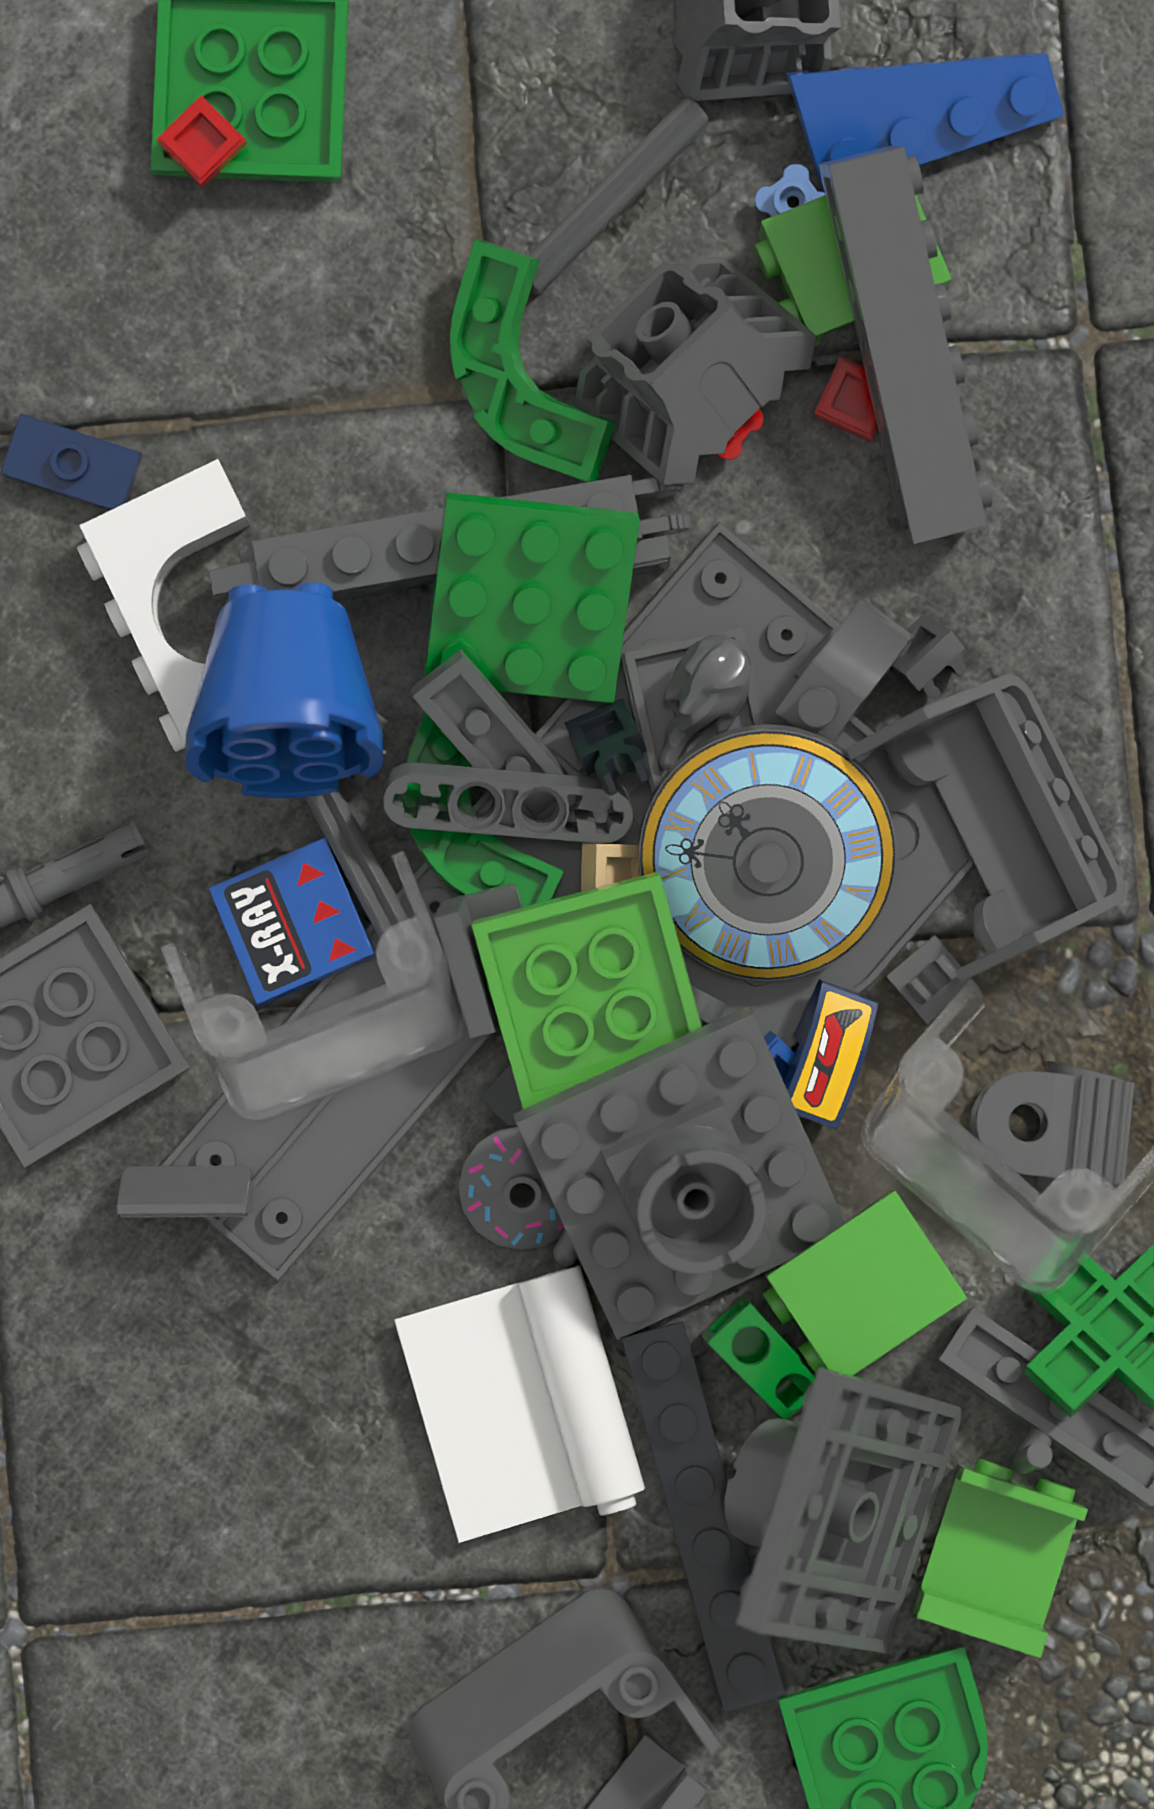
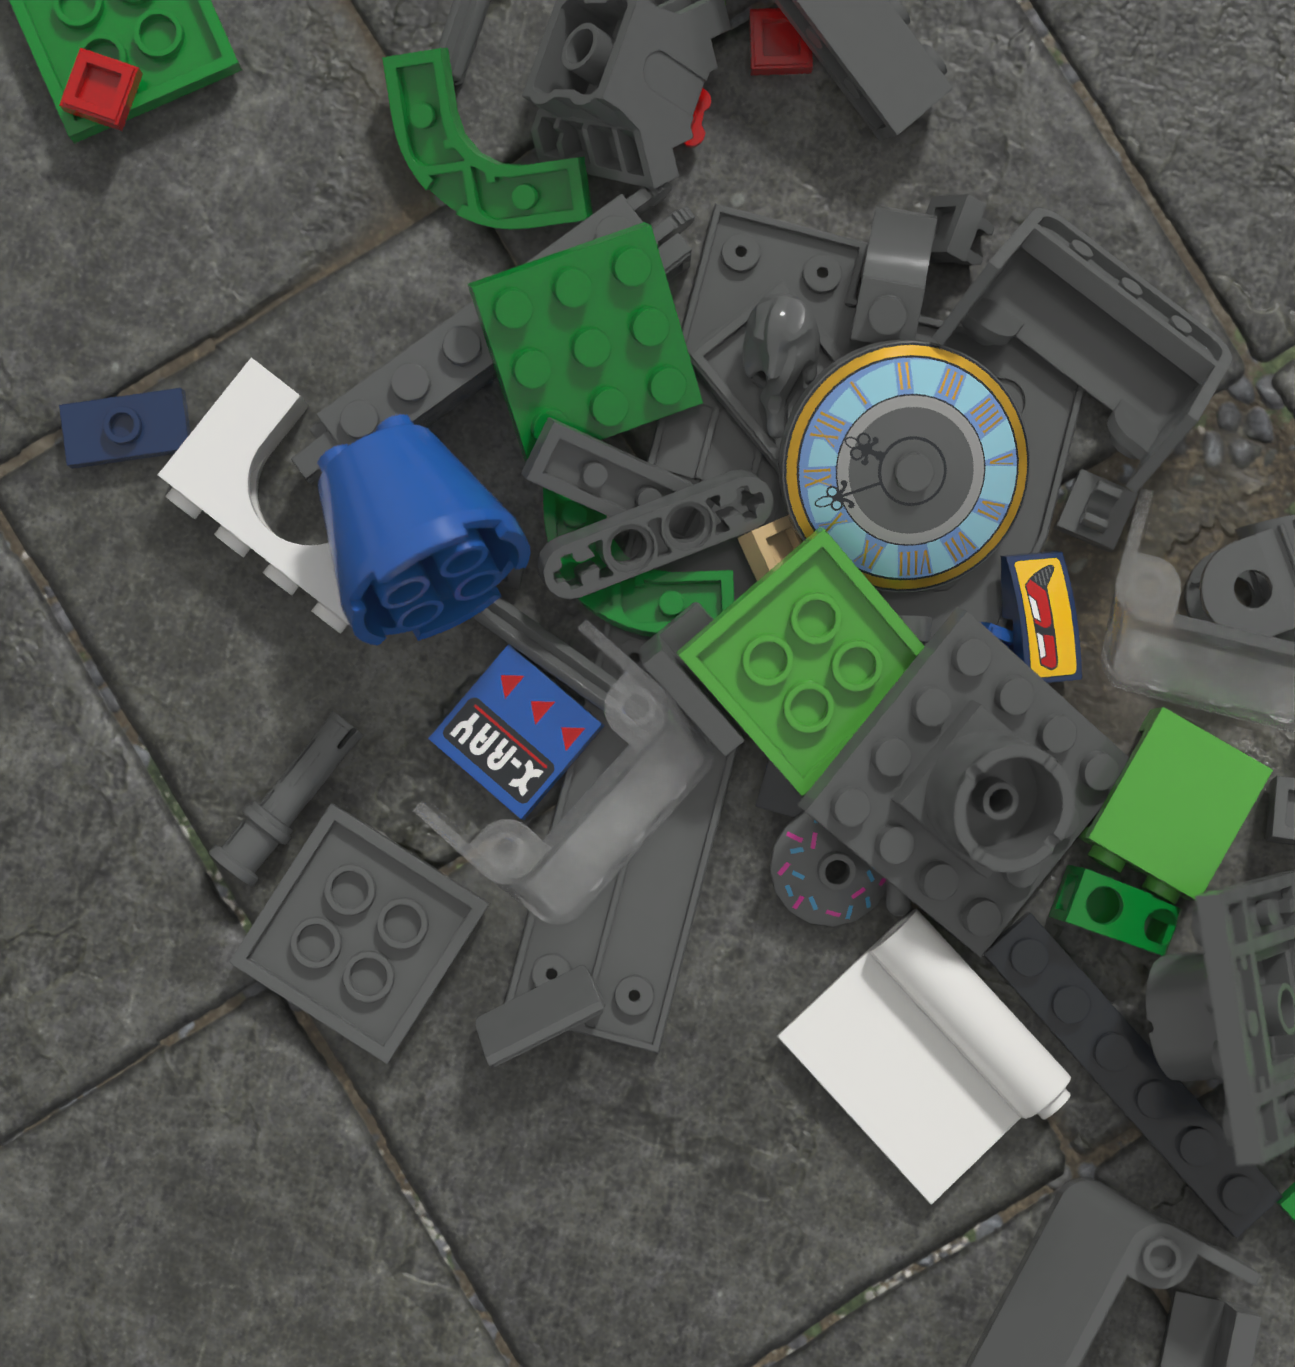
camera: 25 degrees left, 0 degrees up
black plate [564,698,649,796] -> none

